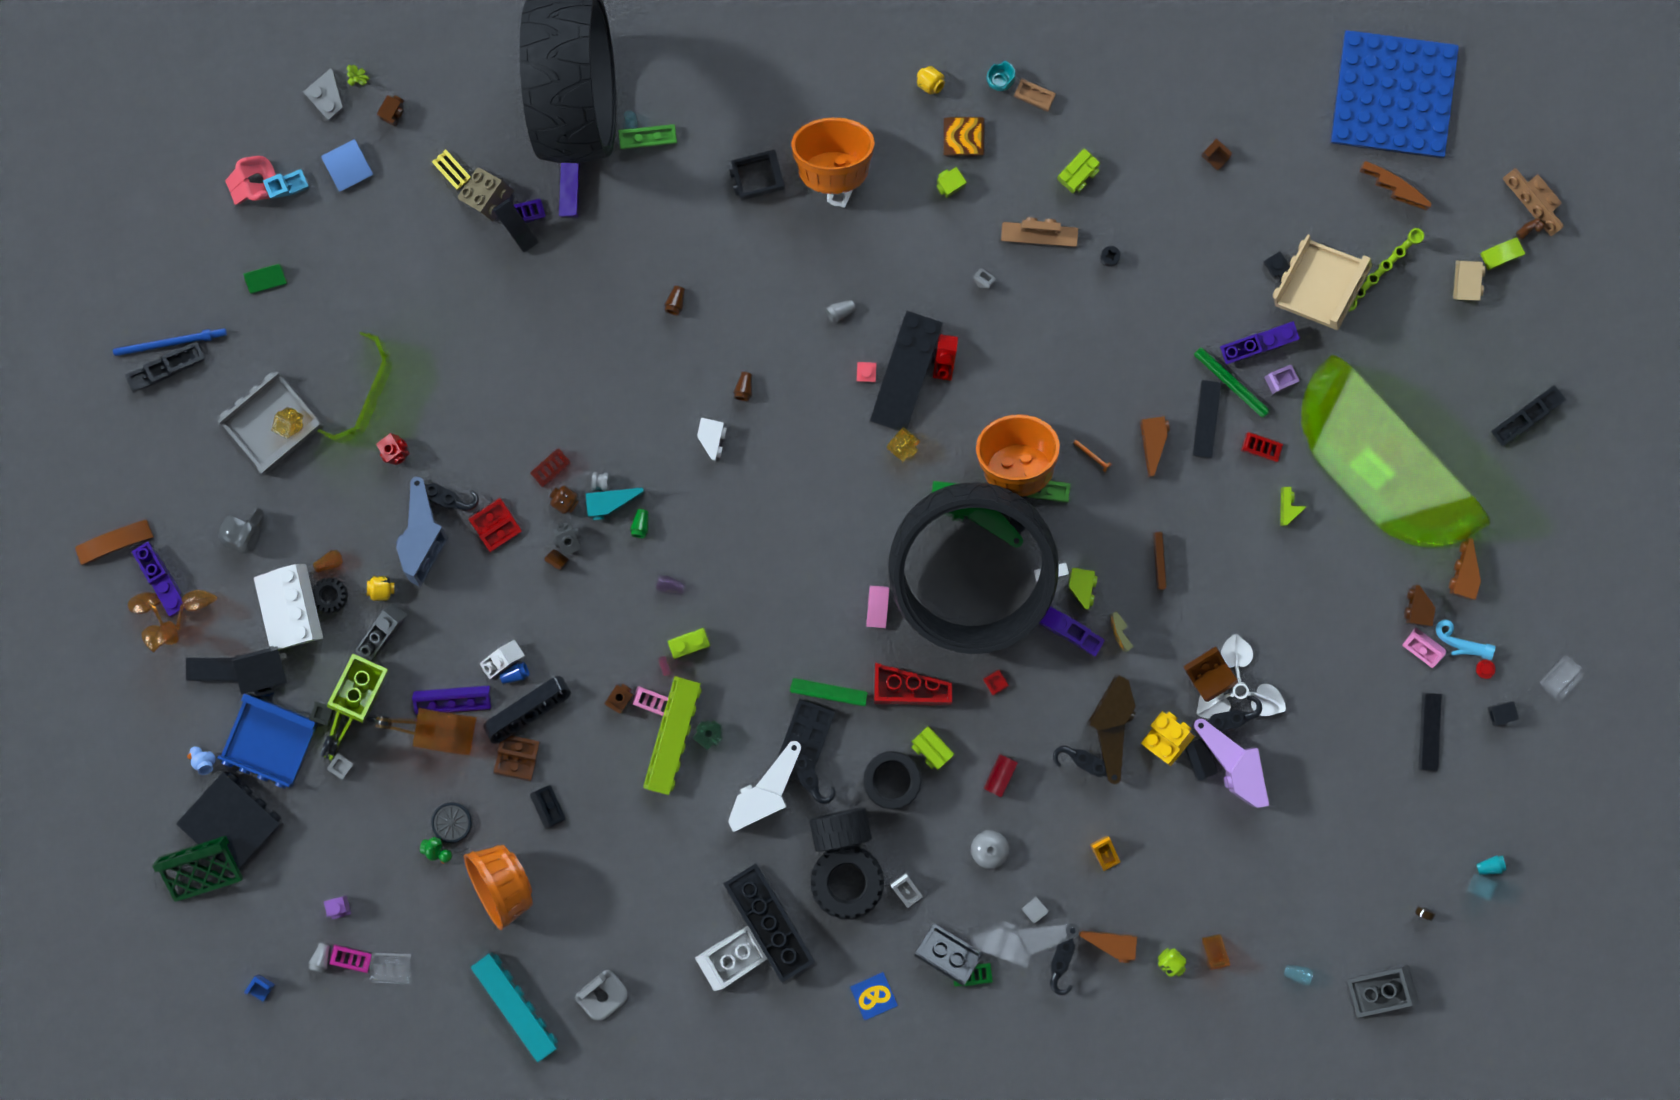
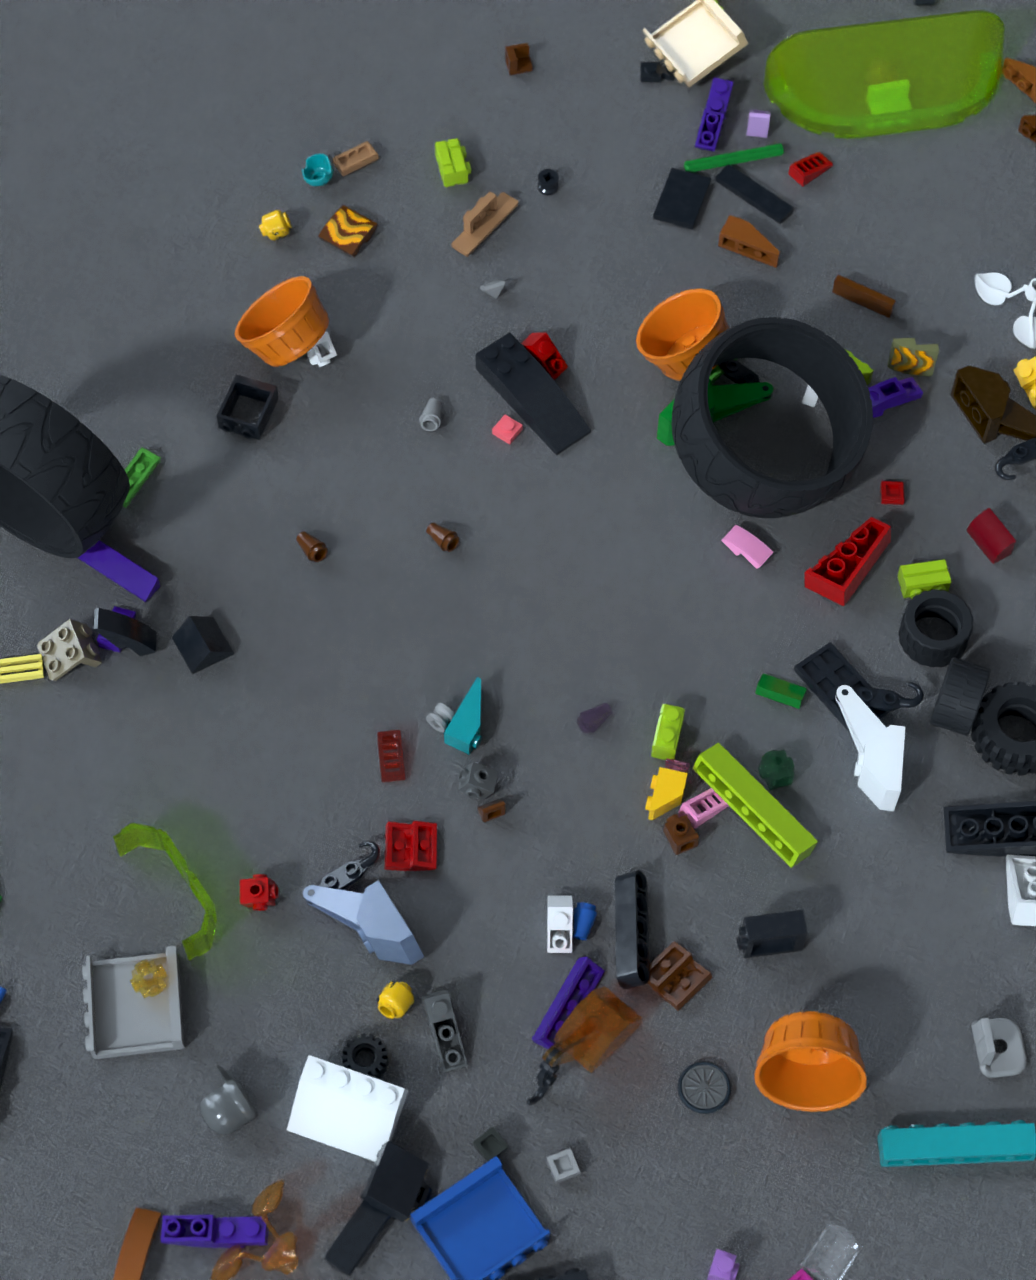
camera: 60 degrees left, 25 degrees down
clear orange cone [313,550,343,573] -> none
lime slope [321,654,388,761] -> none
green animal [420,837,452,864] -> none
black slope [530,784,566,829] -> none
reddish brown head [549,485,579,514] -> none
green cone [630,509,649,538] -> none
white slope [697,418,727,462] -> none
green slope [790,678,868,706] -> none
clear yellow brick [886,427,921,462] -> none
lime brick [936,167,967,198] -> none
orange piece [1073,440,1112,473] -> none
reddish brown bracket [1183,646,1238,702] -> none
lime slope [1280,487,1306,526] -> none
none -> black slope [172,616,234,675]
none -> yellow slope [645,767,688,820]
none -> black tile [653,168,711,230]
none -> black window [737,910,808,958]
none -> green slope [755,673,807,709]

